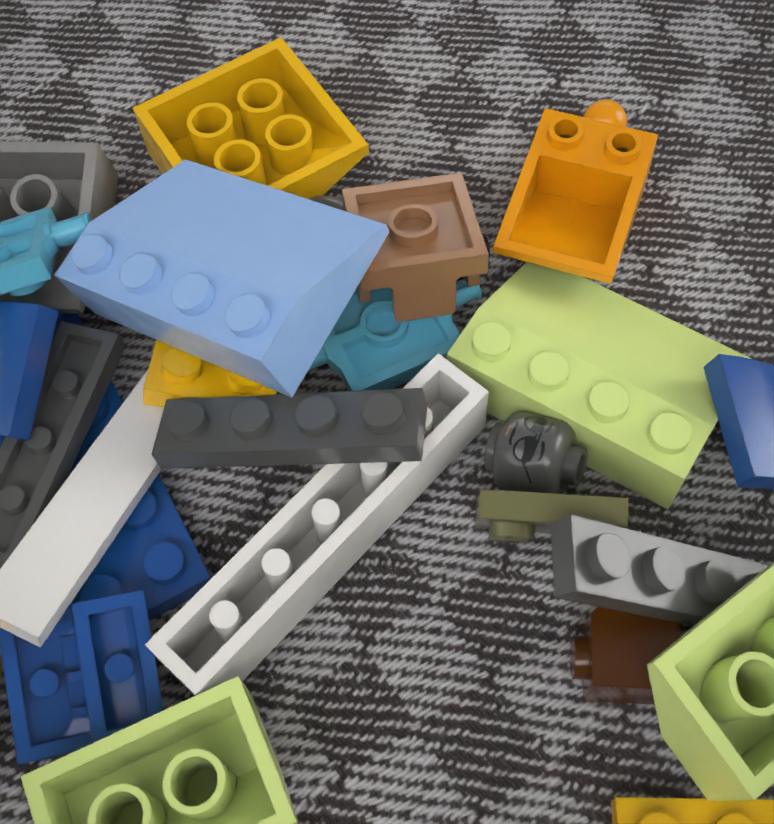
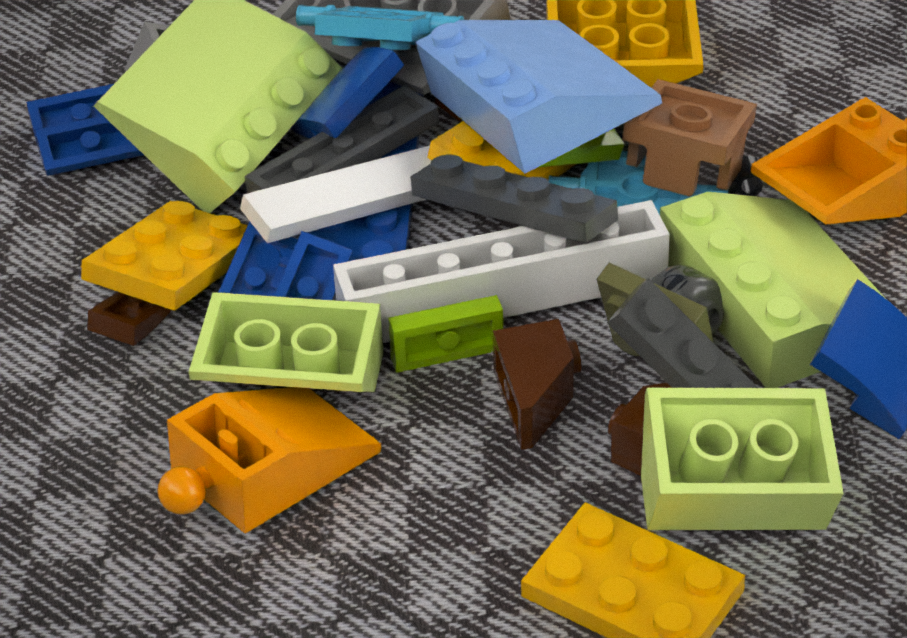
camera: 30 degrees right, 20 degrees down
none -> lime plate [388,295,503,373]
none -> reddish brown slope [493,319,582,450]

